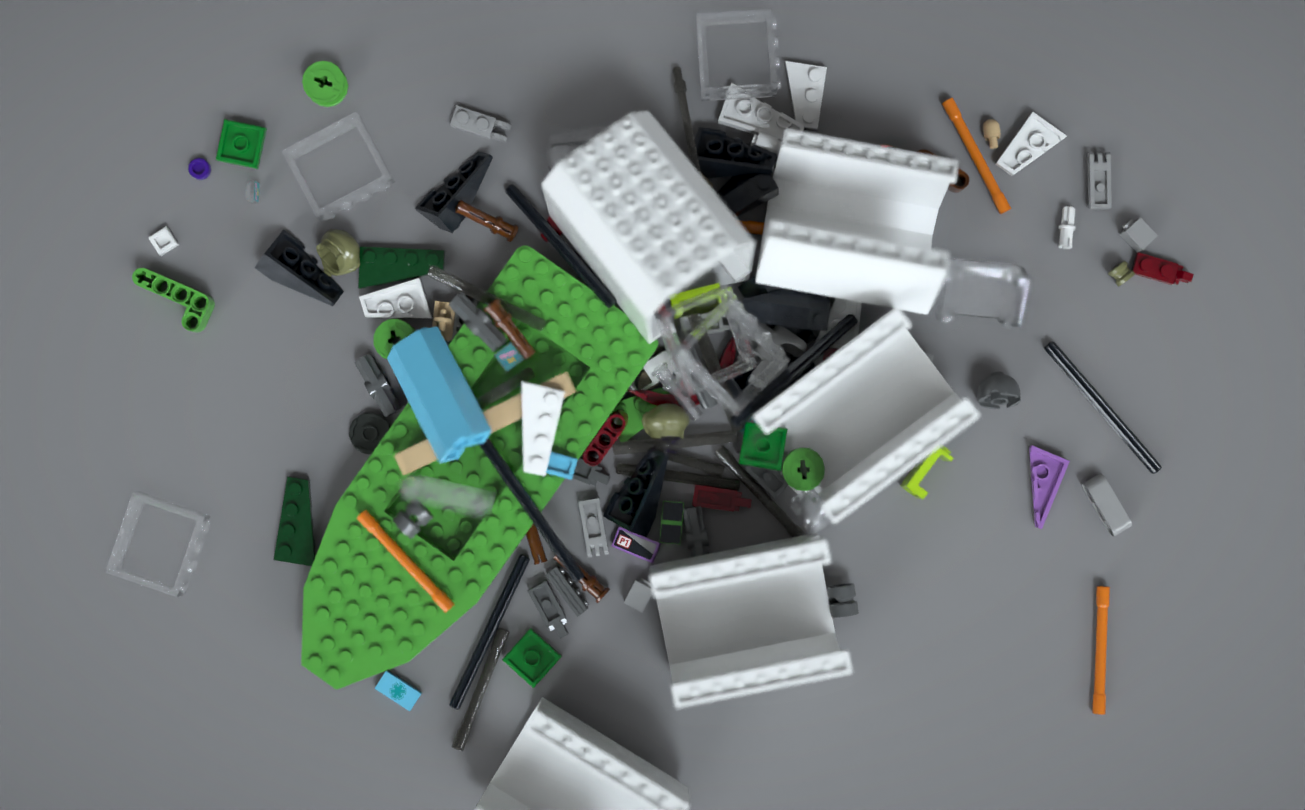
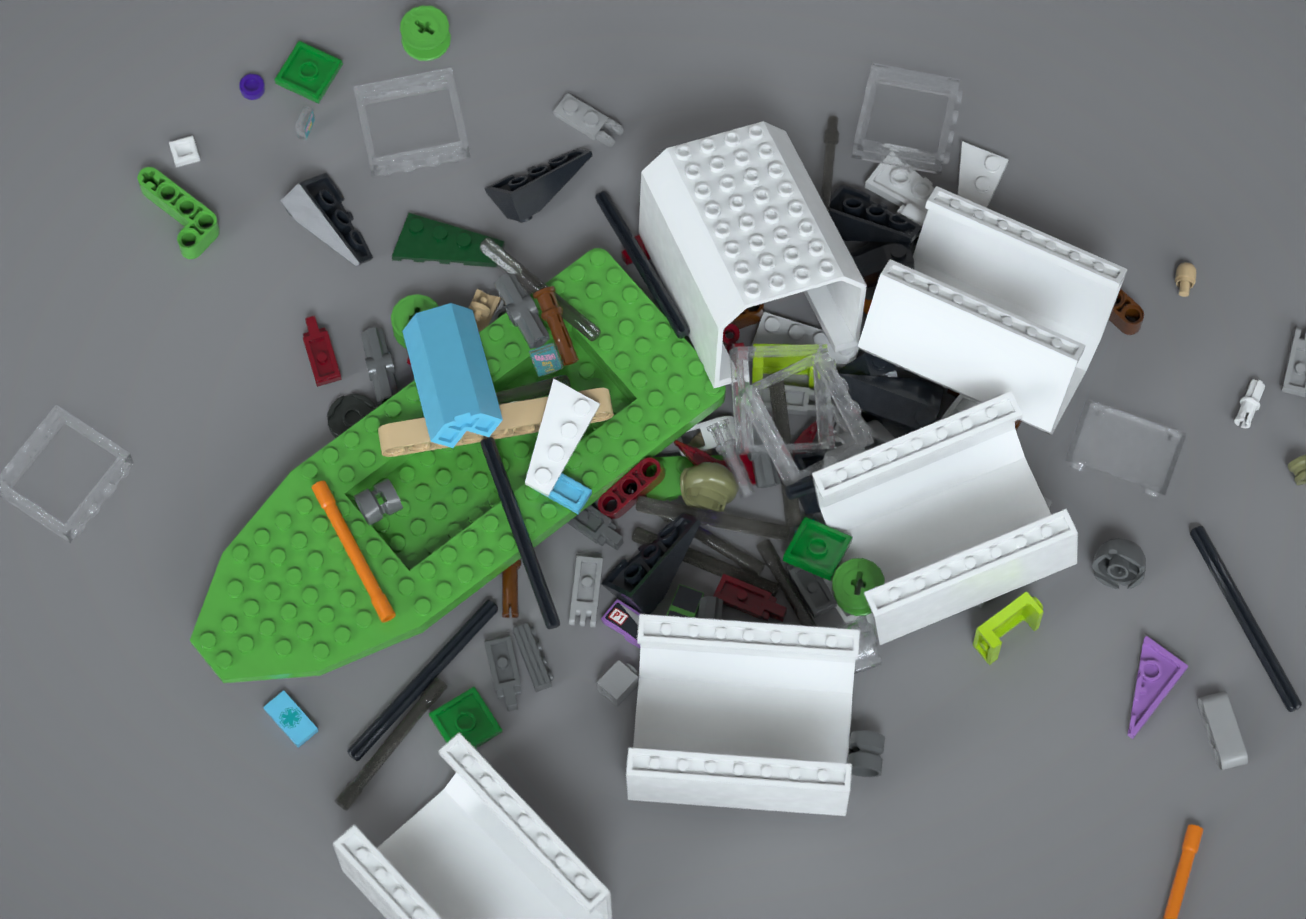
camera: 10 degrees right, 20 degrees down
dark green wing [273,477,315,566] -> none
olive helmet [316,229,360,277] -> none
white wing [359,278,433,319] -> none
clear window [400,475,496,517] -> none
reddish brown pin [455,200,519,242] -> none
reddish brown pin [553,555,610,603] -> none
orange piece [942,98,1012,215] -> none
white wing [995,112,1067,176] -> none
none -> dark red hinge [303,315,342,387]

